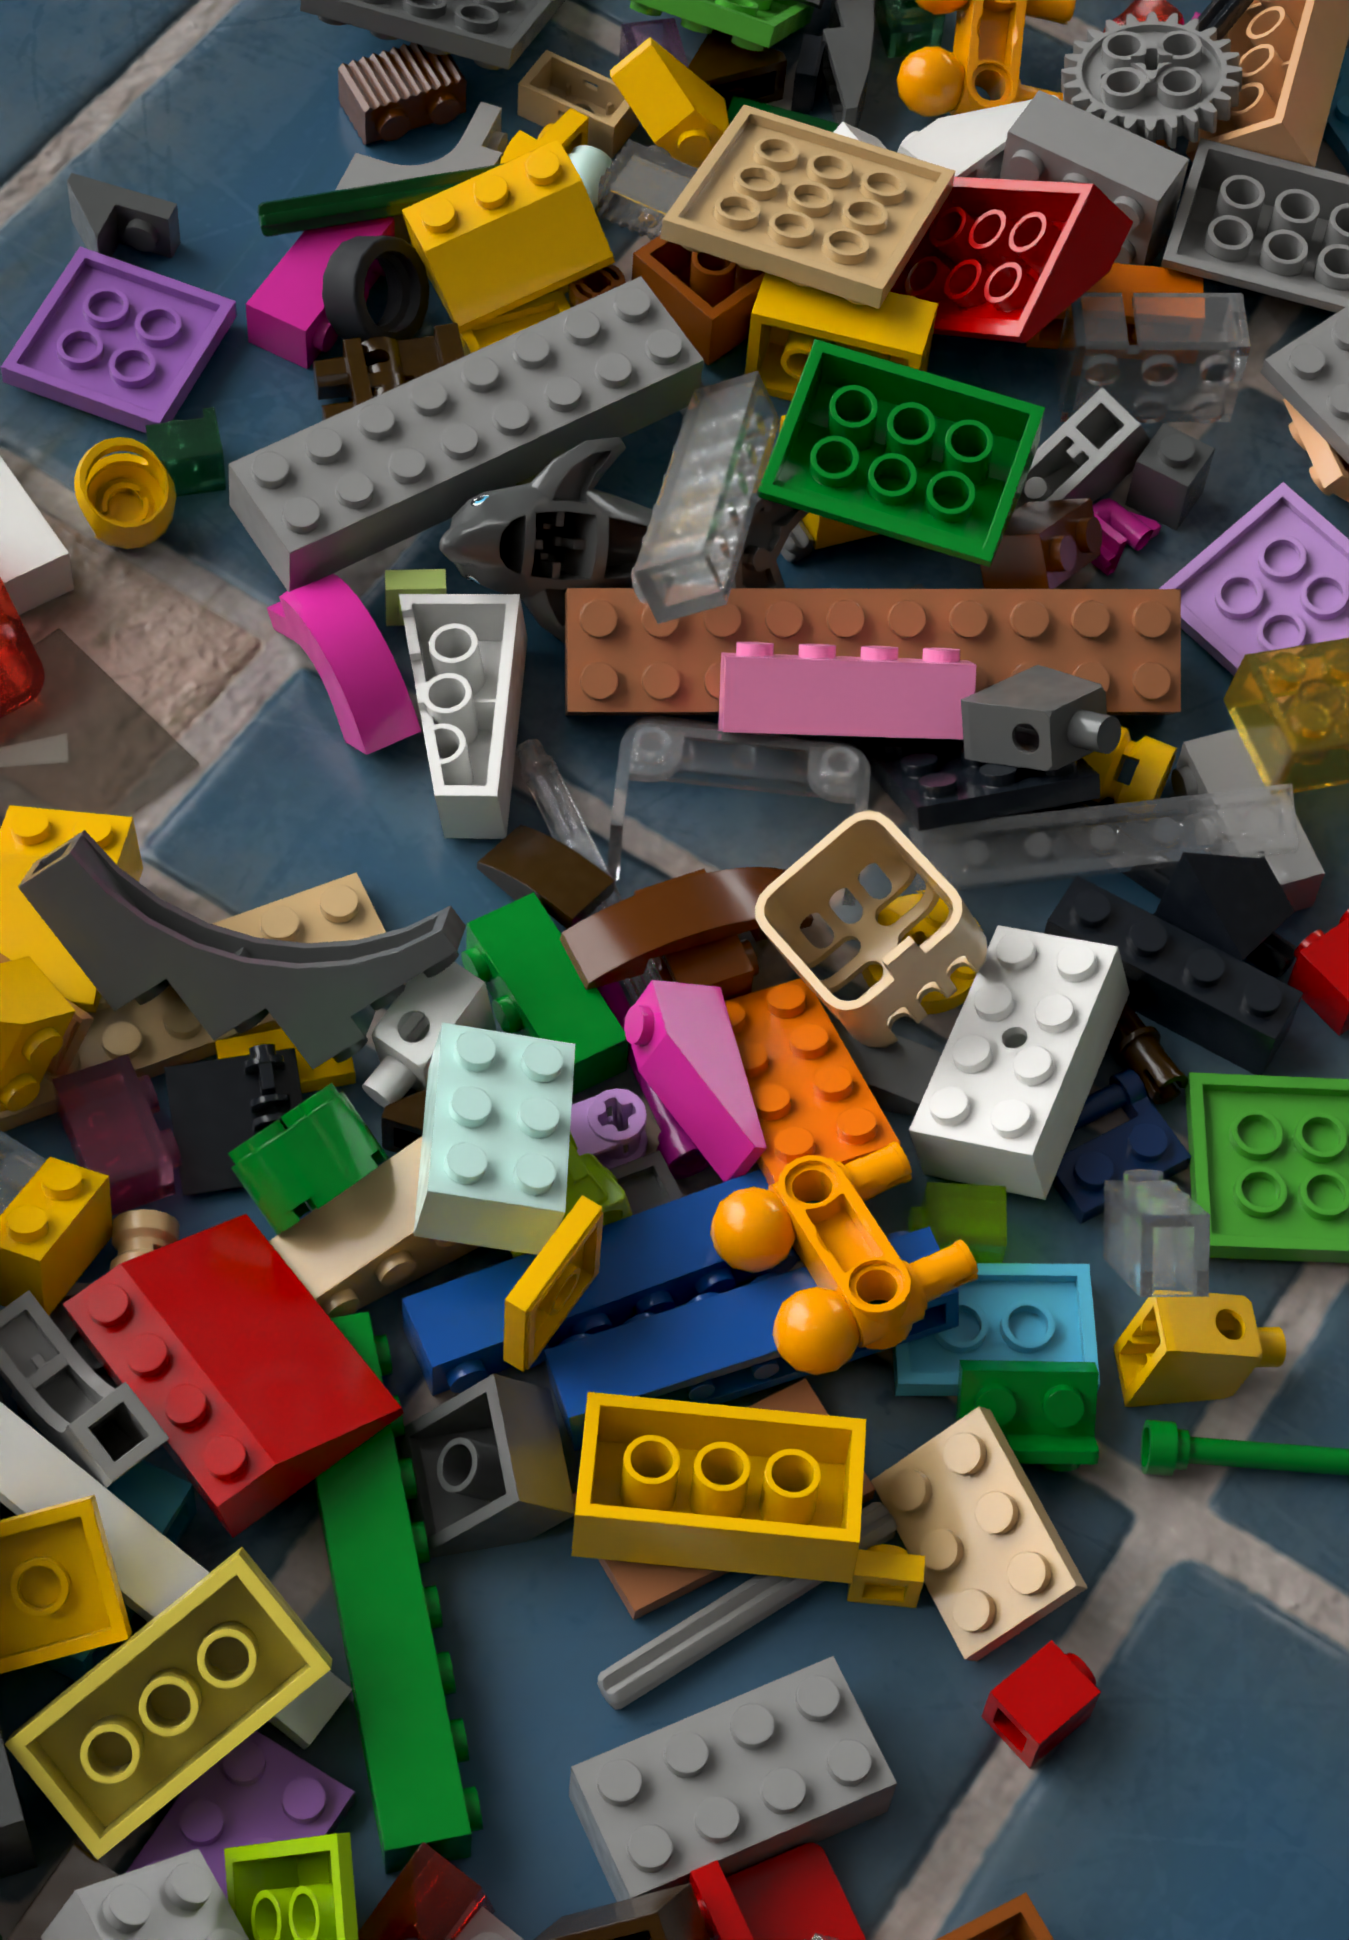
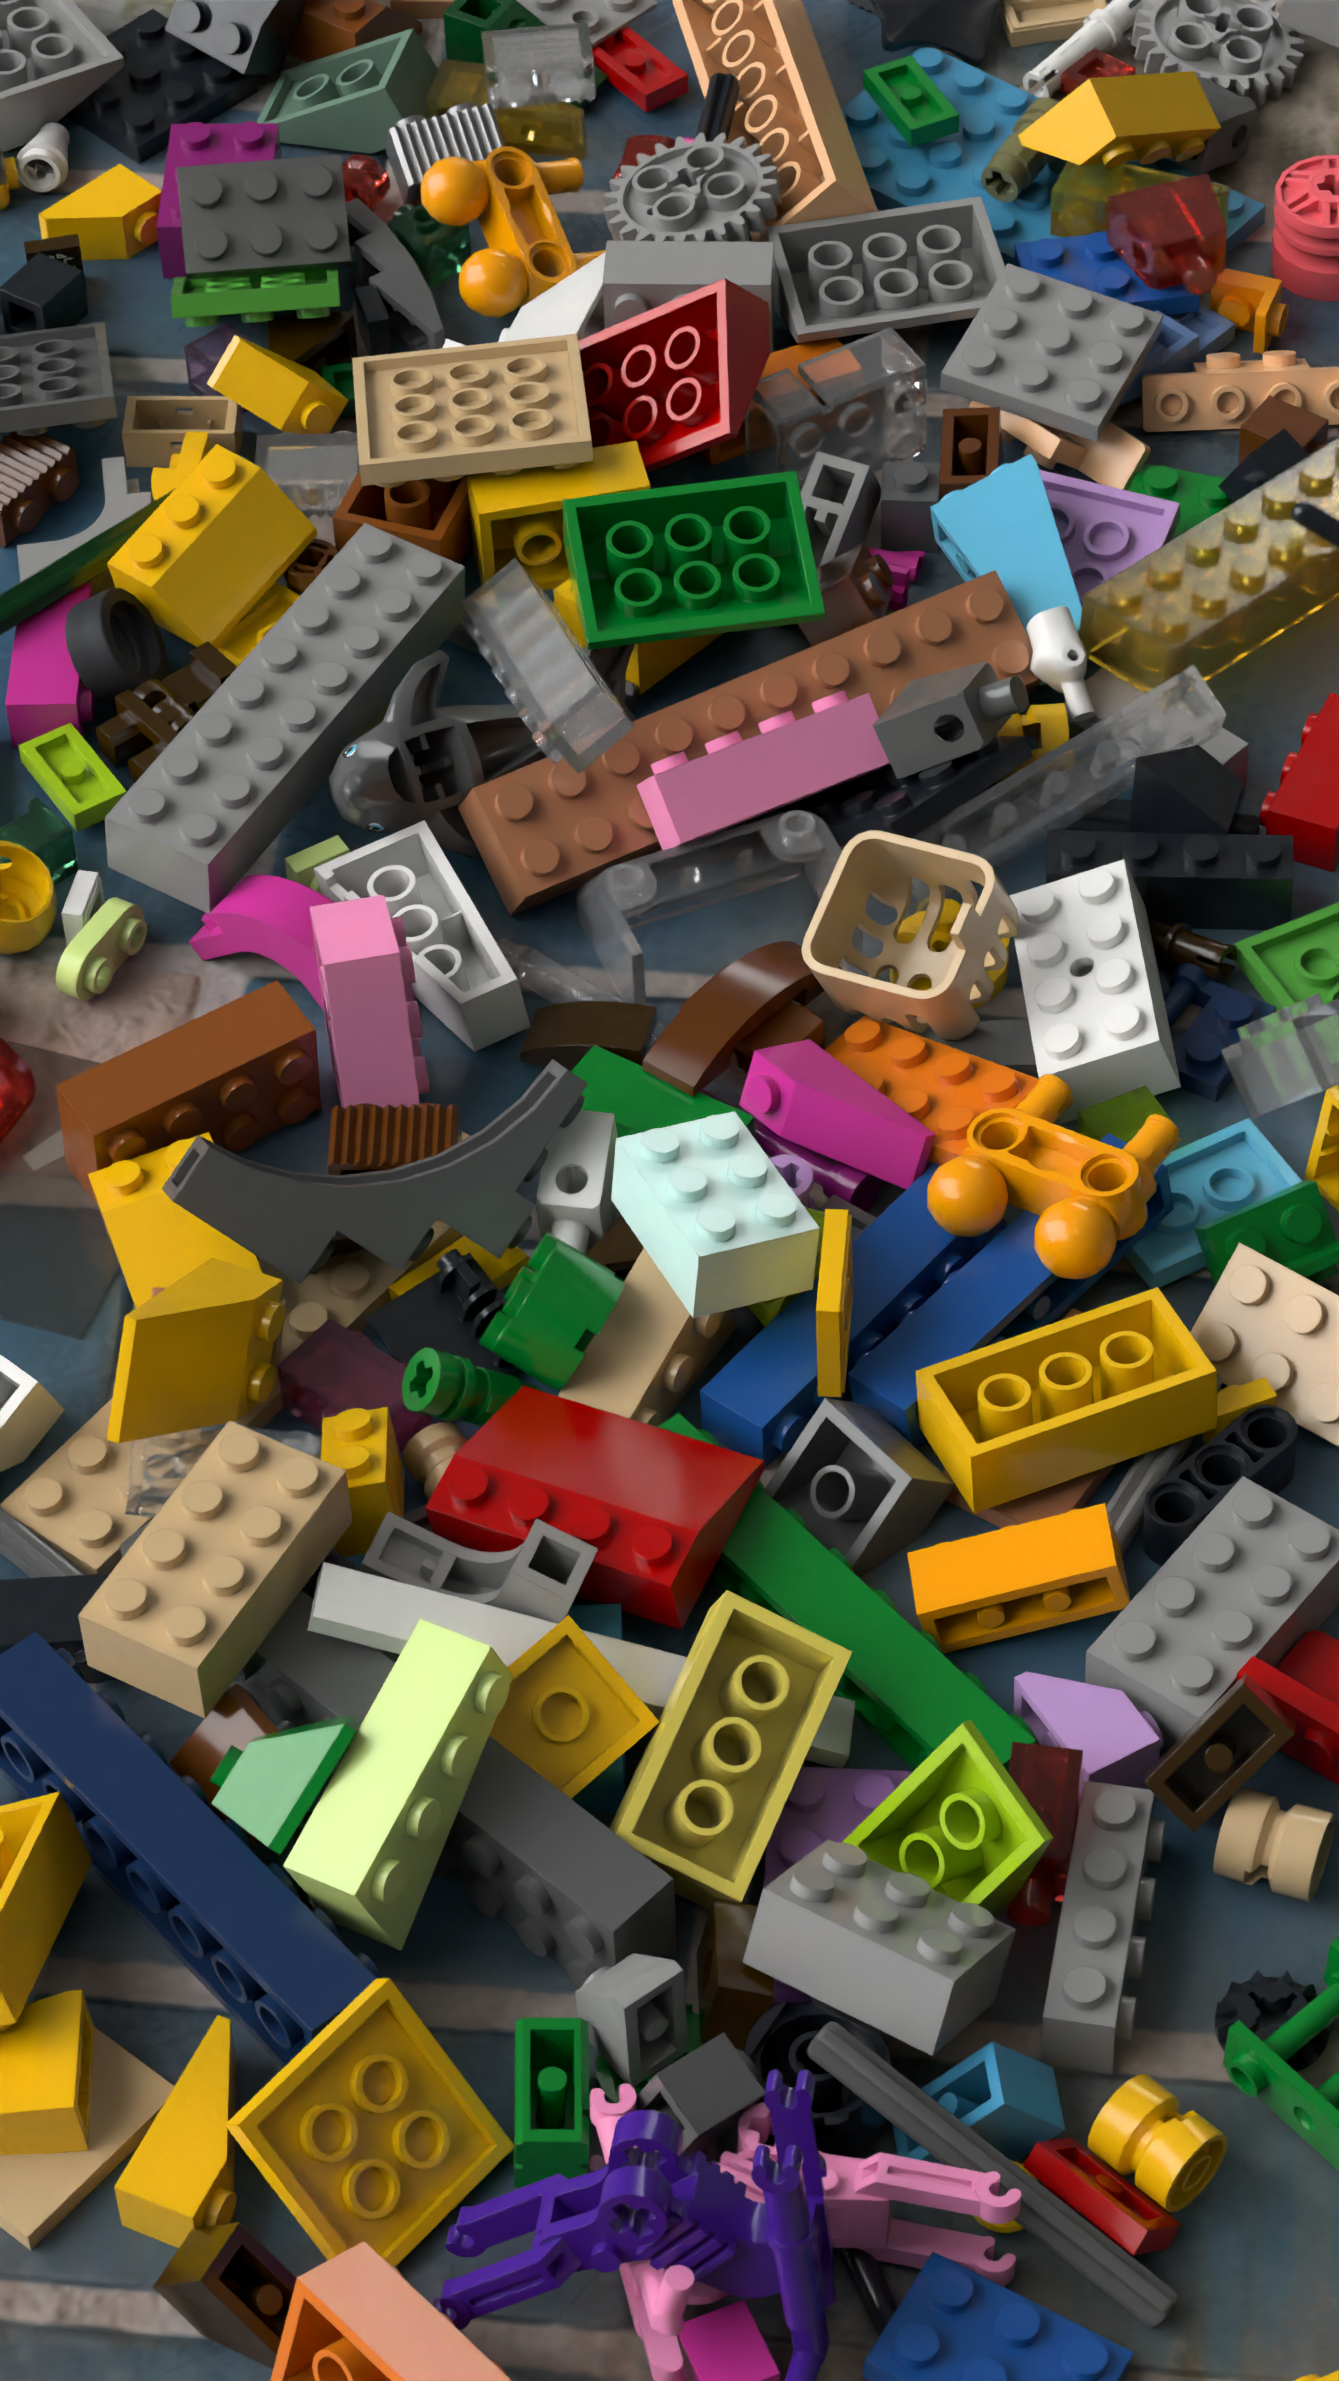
camera: 20 degrees left, 10 degrees down
none -> lime plate [18,722,127,832]
none -> yellowish green plate [56,897,147,1002]
none -> dark orange brick [56,980,321,1210]
none -> white tile [61,870,105,946]
none -> bright pink brick [310,895,430,1109]
none -> reddish brown brick [328,1103,462,1176]
none -> green axle [402,1347,541,1426]
none -> light orange brick [907,1503,1131,1654]
none -> medium azure slope [930,453,1091,686]
none -> reddish brown brick [939,407,1004,499]
none -> lavender slope [1014,1671,1163,1805]
none -> white piece [1026,606,1095,722]
none -> black beam [1143,1405,1298,1566]

